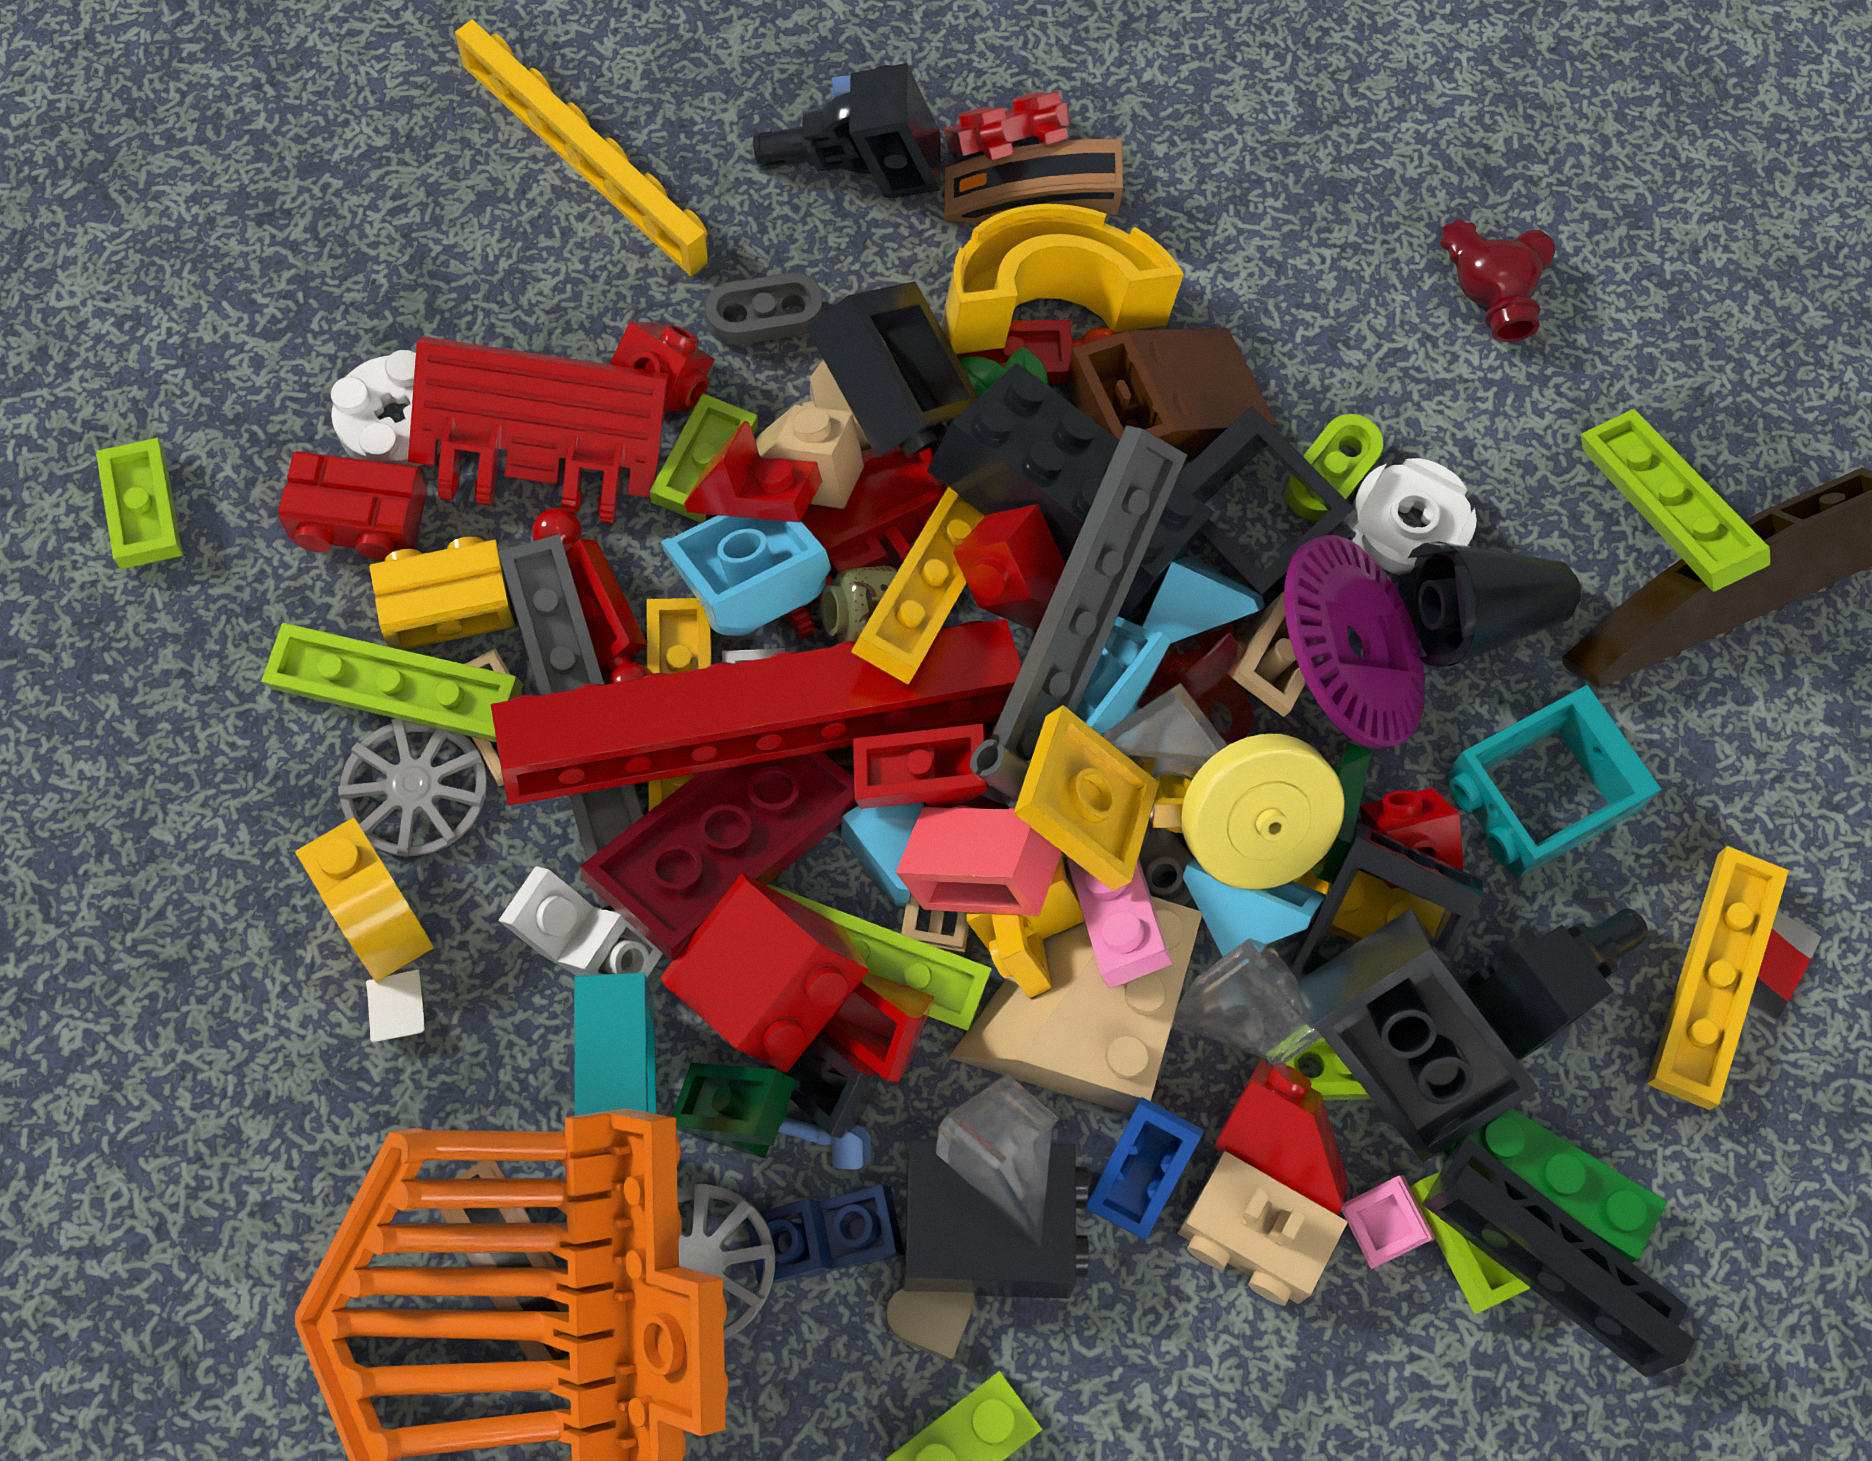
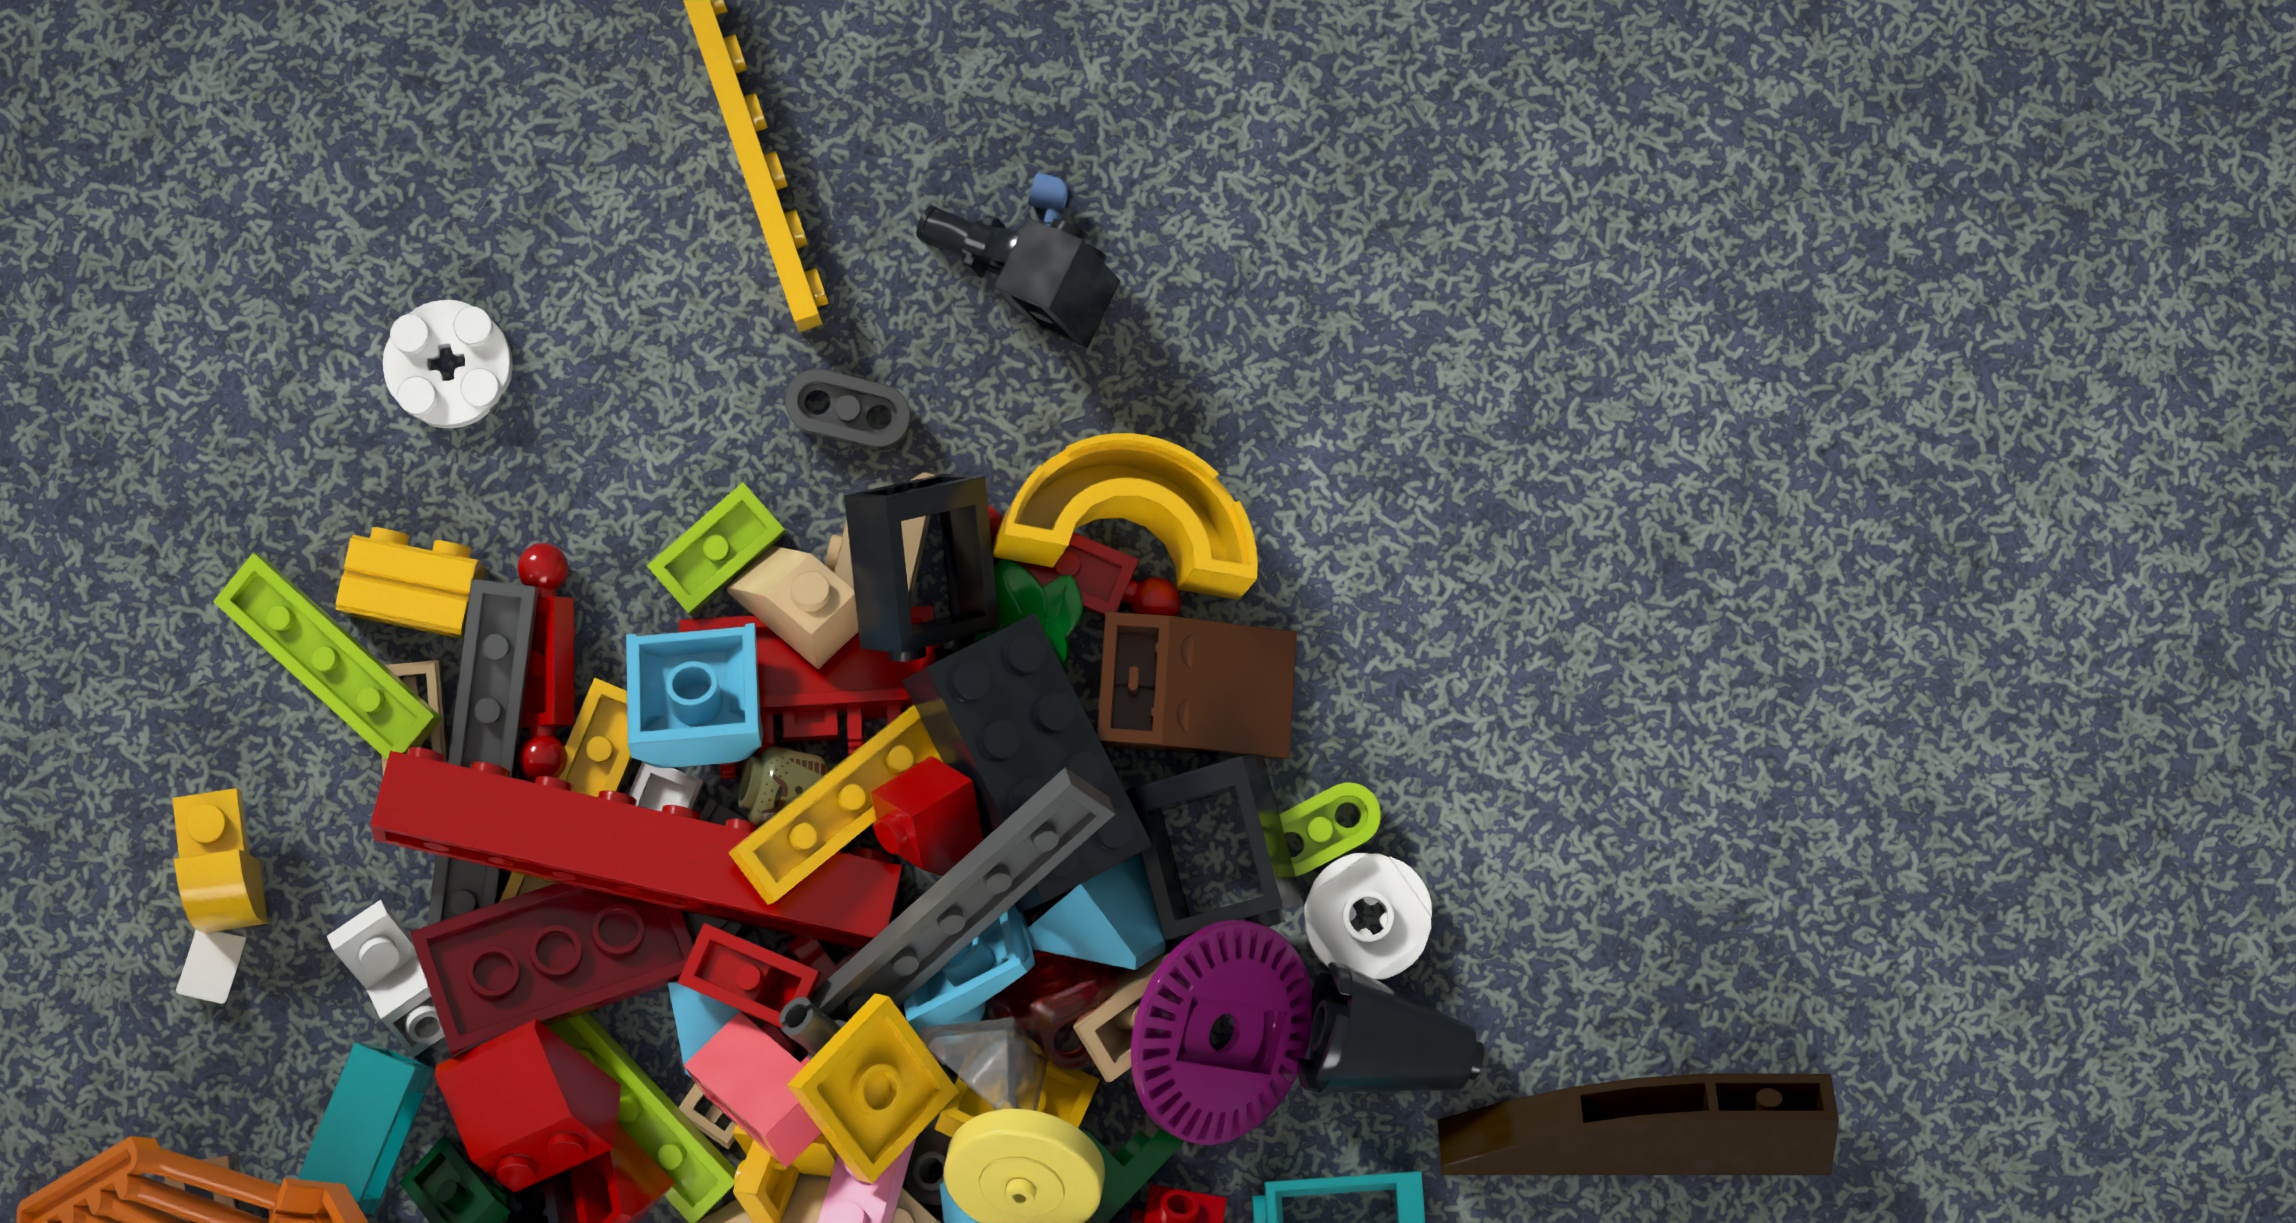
camera: 30 degrees right, 15 degrees up
lime plate [96,437,183,570] -> none
red brick [278,451,427,560] -> none
light grey wheel [338,719,487,856] -> none
red hinge [408,336,669,524] -> none
red brick [609,321,715,412] -> none
red slope [684,421,823,523] -> none
red plate [943,91,1071,160] -> none
medium nougat slope [944,139,1123,222] -> none
dark red animal [1440,219,1556,342] -> none
lime plate [1581,409,1770,592] -> none

